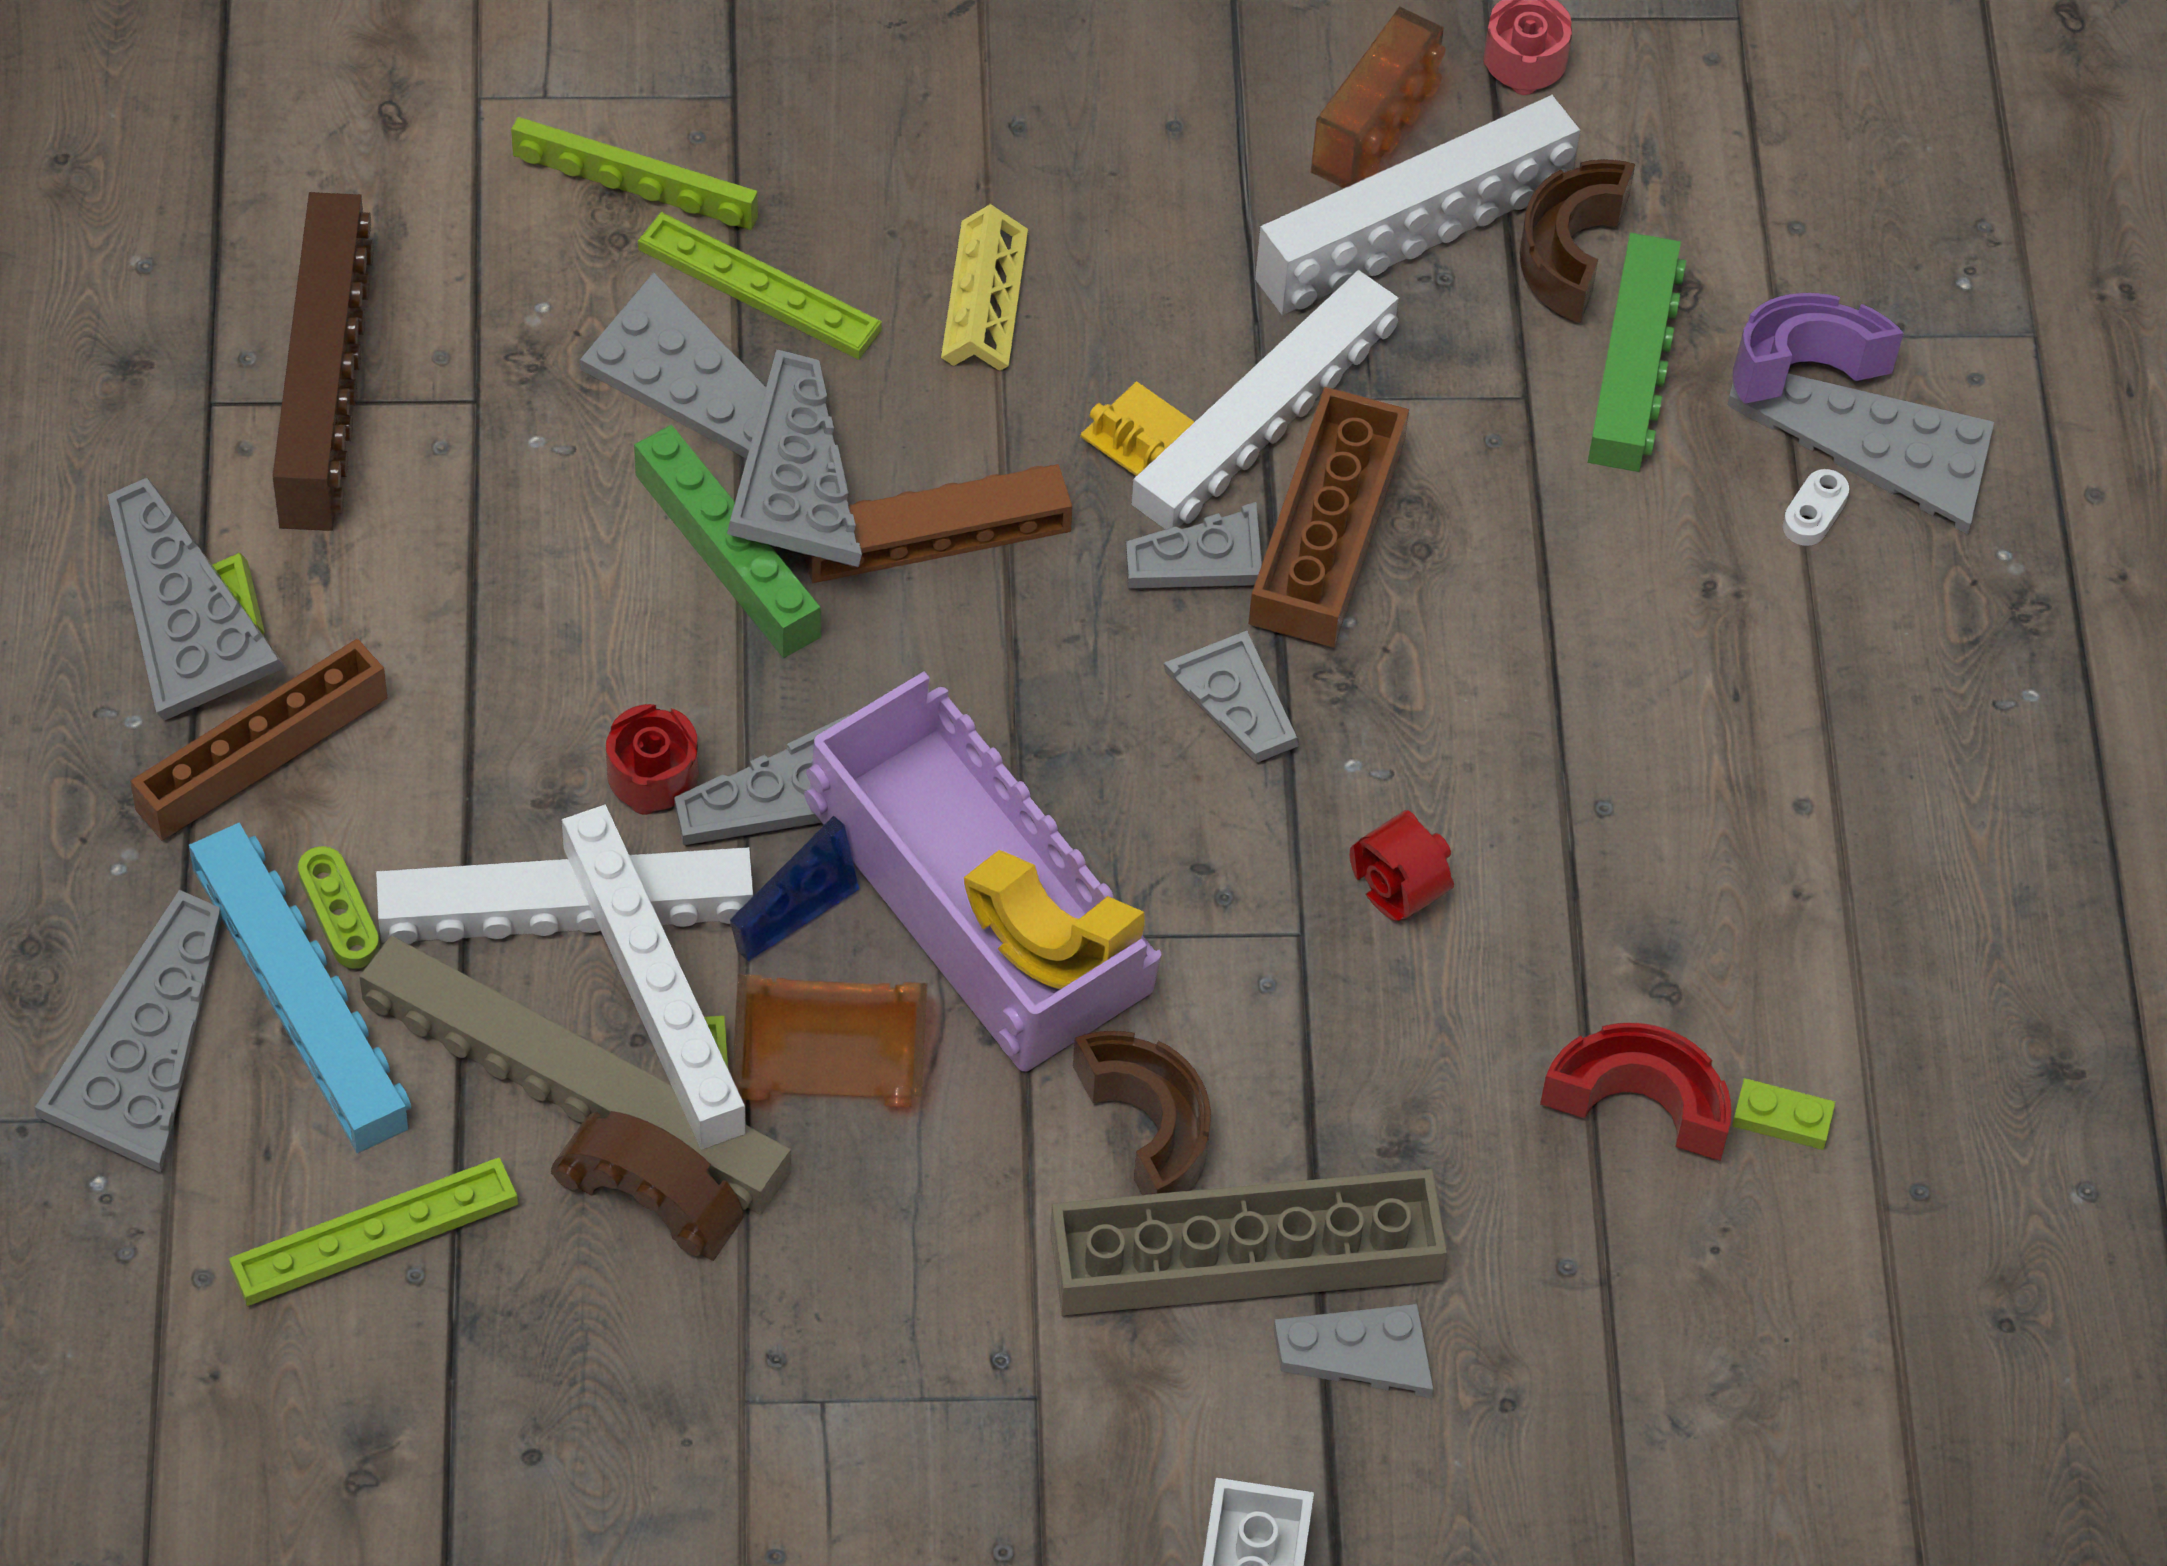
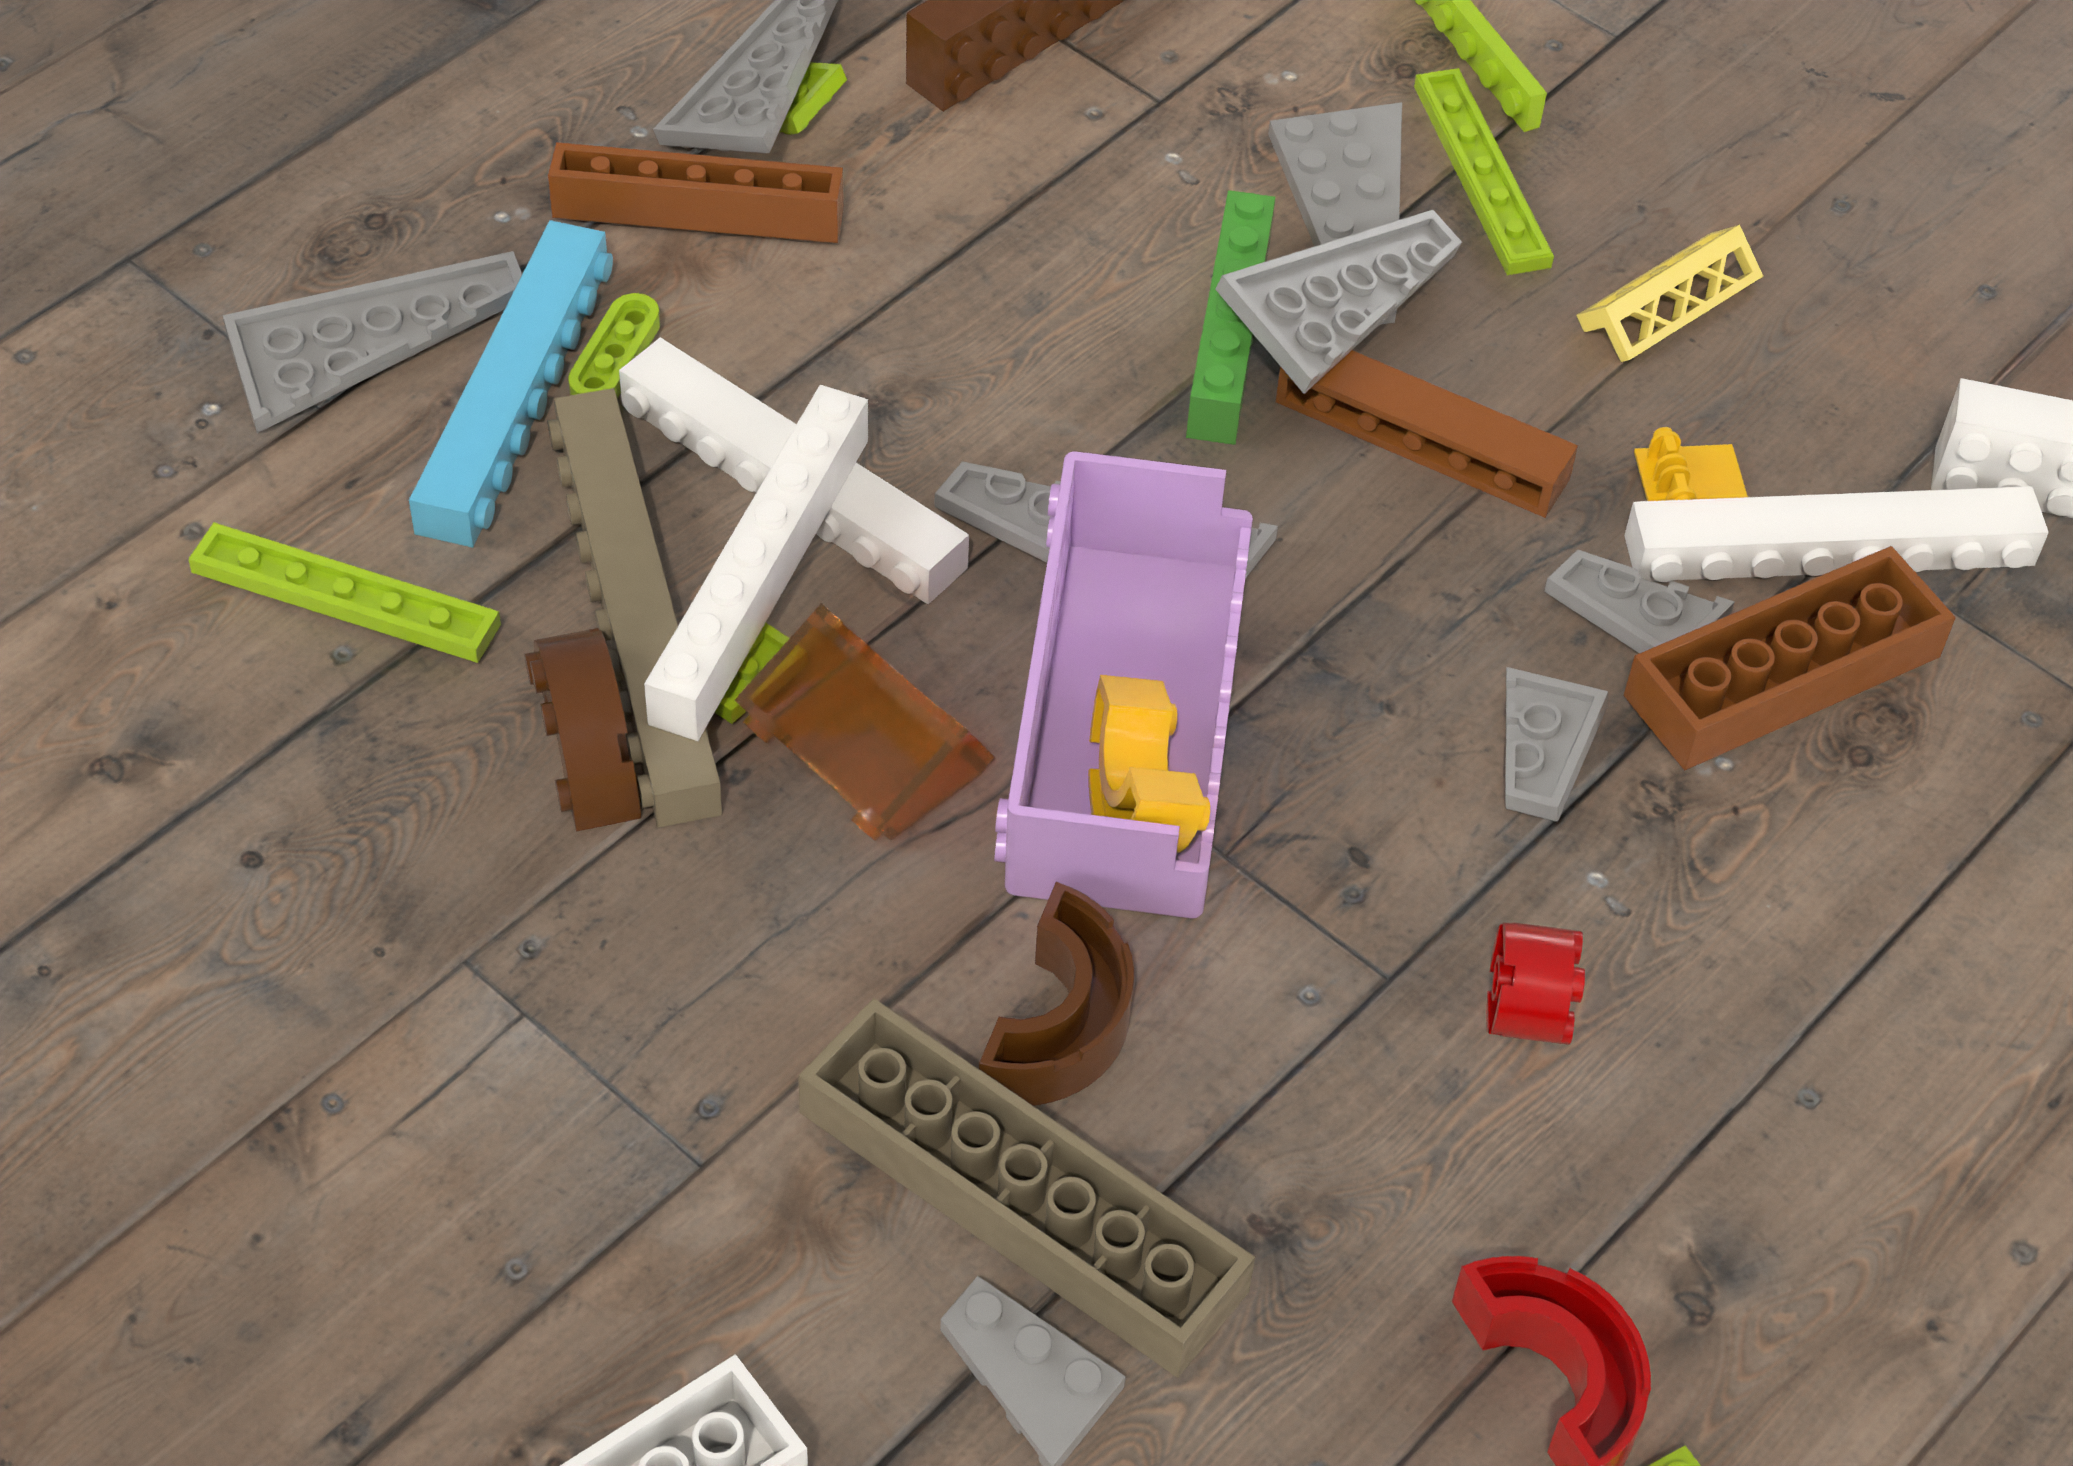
camera: 45 degrees right, 5 degrees down
red brick [606,704,699,815] -> none
clear blue wing [730,816,859,961] -> none

